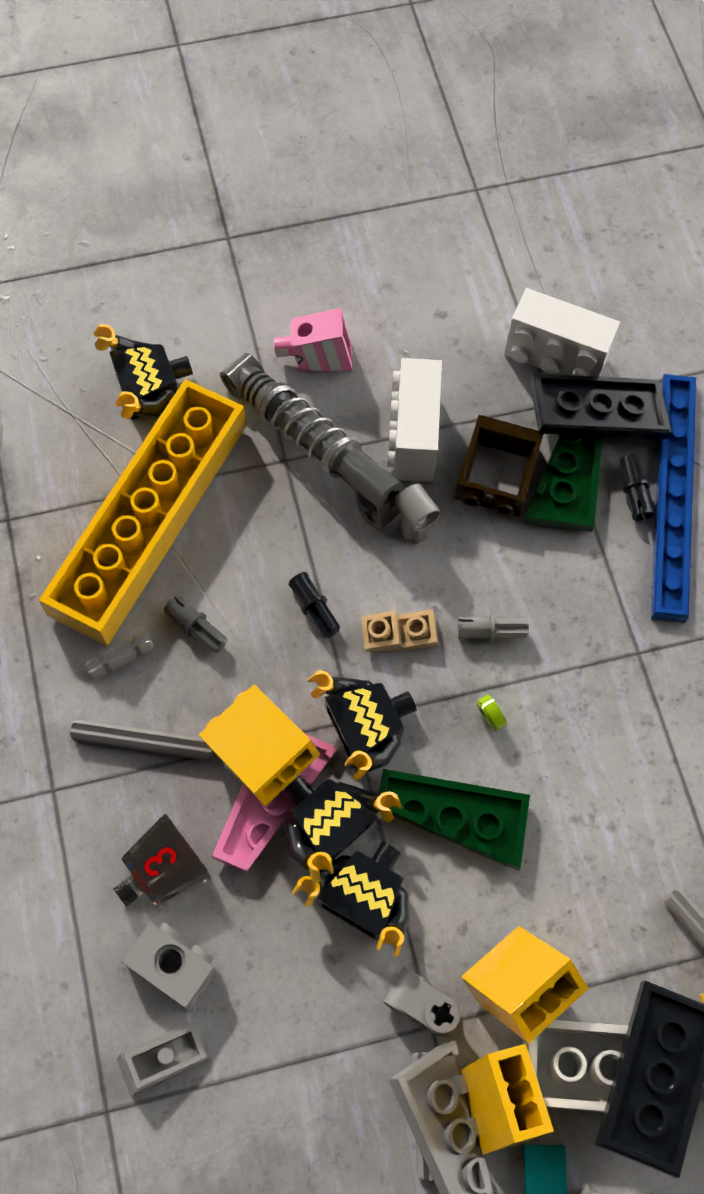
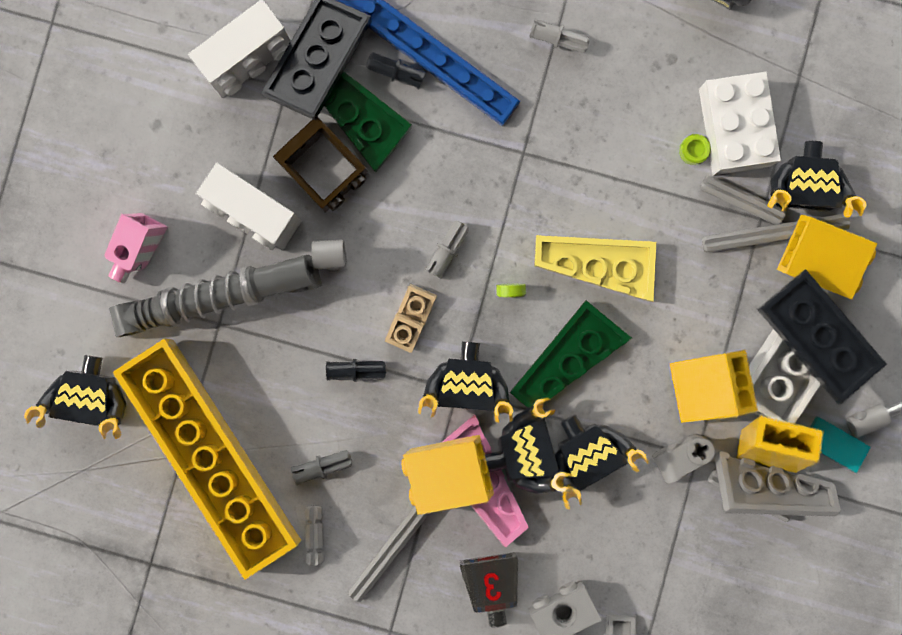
camera: 55 degrees left, 20 degrees up
none -> light yellow wing [534,235,656,302]

